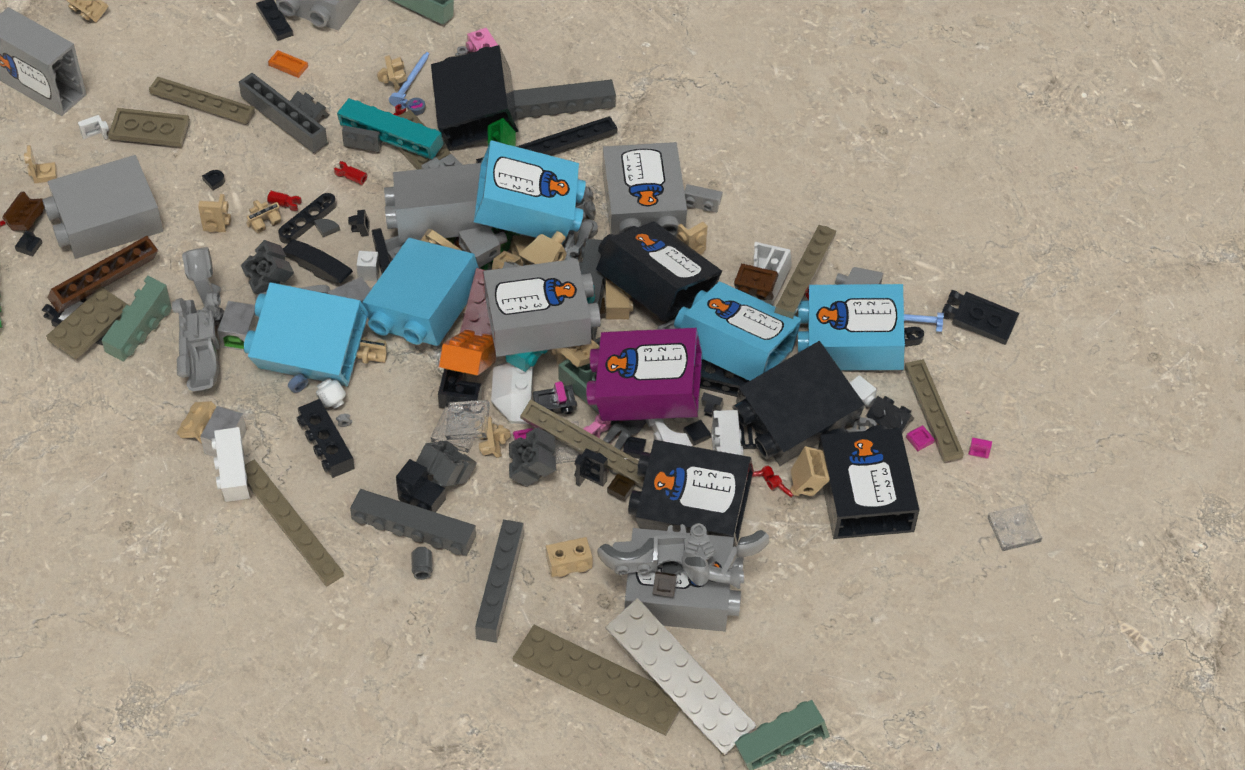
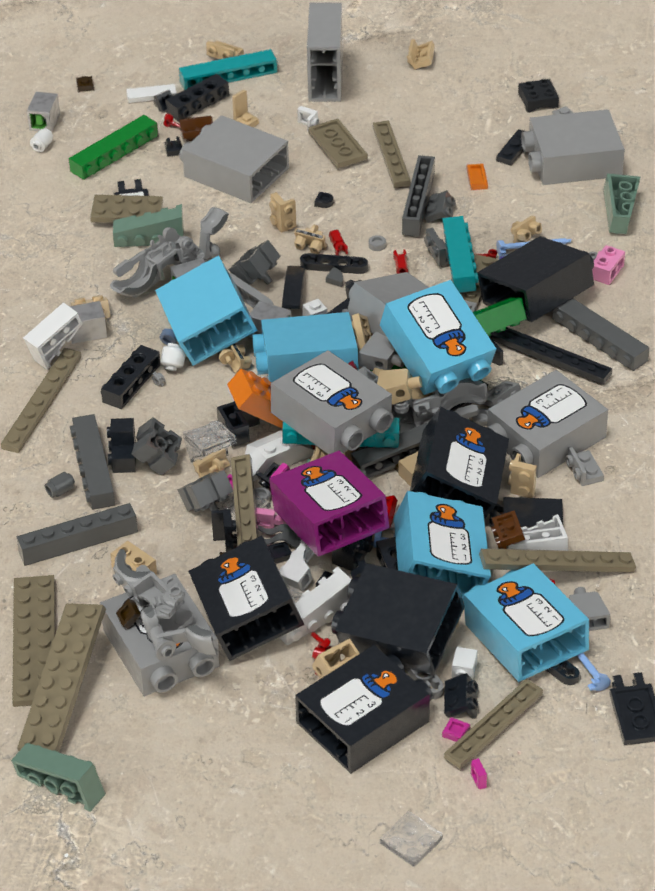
camera: 60 degrees right, 10 degrees down
reddish brown brick [47,235,158,313] -> none
none -> light grey tile [369,235,386,251]
none -> black tile [489,497,563,529]

